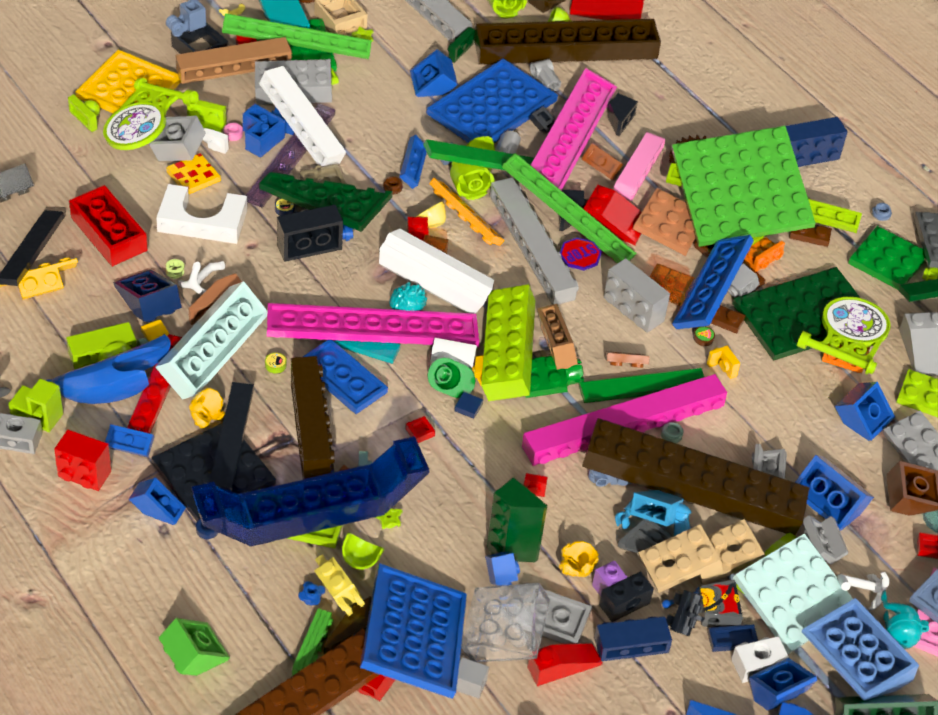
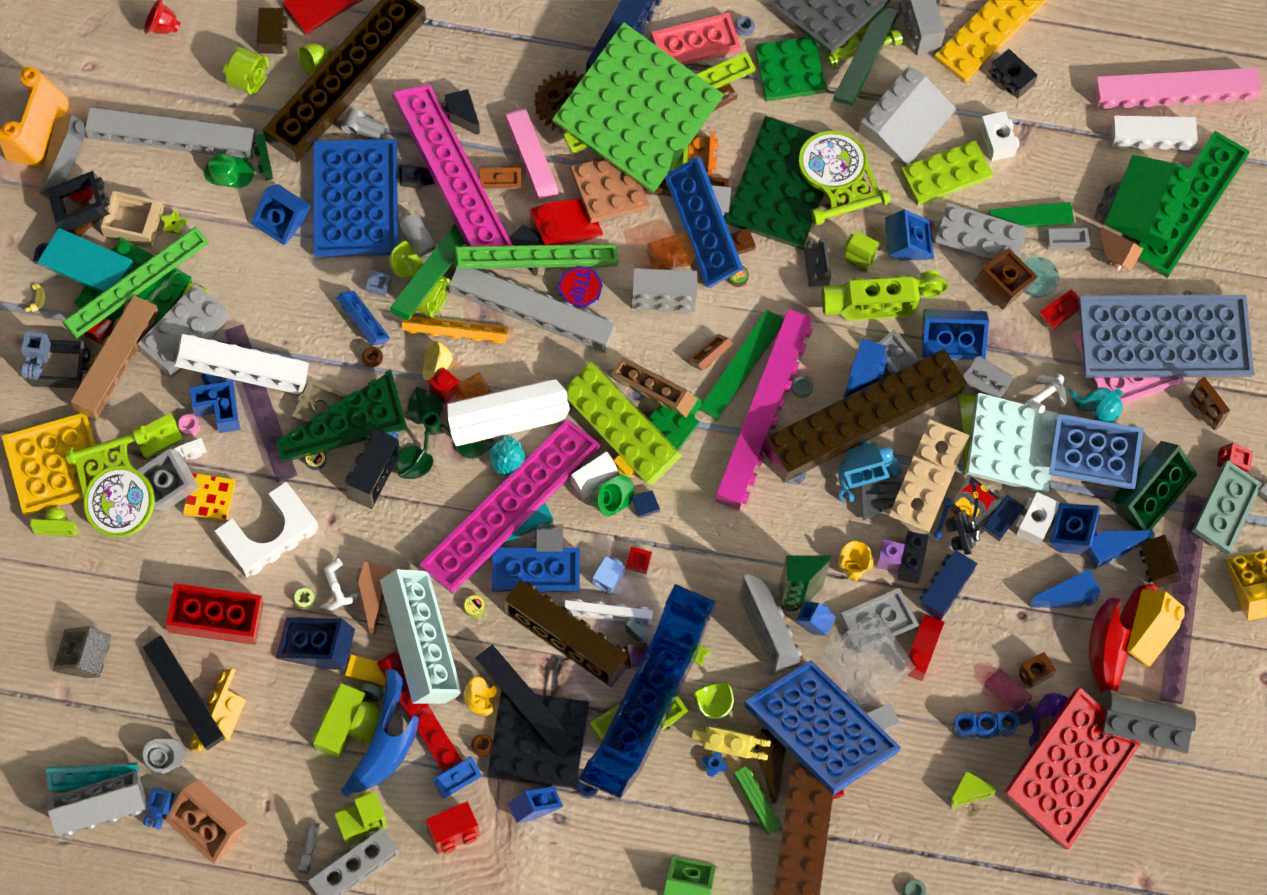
camera: 45 degrees left, 20 degrees up
red plate [524,473,548,497] -> none
yellow bracket [707,345,740,379] -> none
none -> green piece [204,153,254,188]
none -> dark green plant [397,386,495,479]
none -> reddish brown plate [471,734,493,757]
none -> brick [532,524,563,552]
none -> white plate [565,599,653,625]
none -> light blue brick [592,557,625,595]
none -> coral plate [651,13,741,65]
none -> light grey slope [739,574,802,674]
none -> dark grey hinge [803,238,831,287]
none -> lime brick [821,270,949,321]
none -> lime brick [843,231,879,271]
none -> blue slope [843,338,889,399]

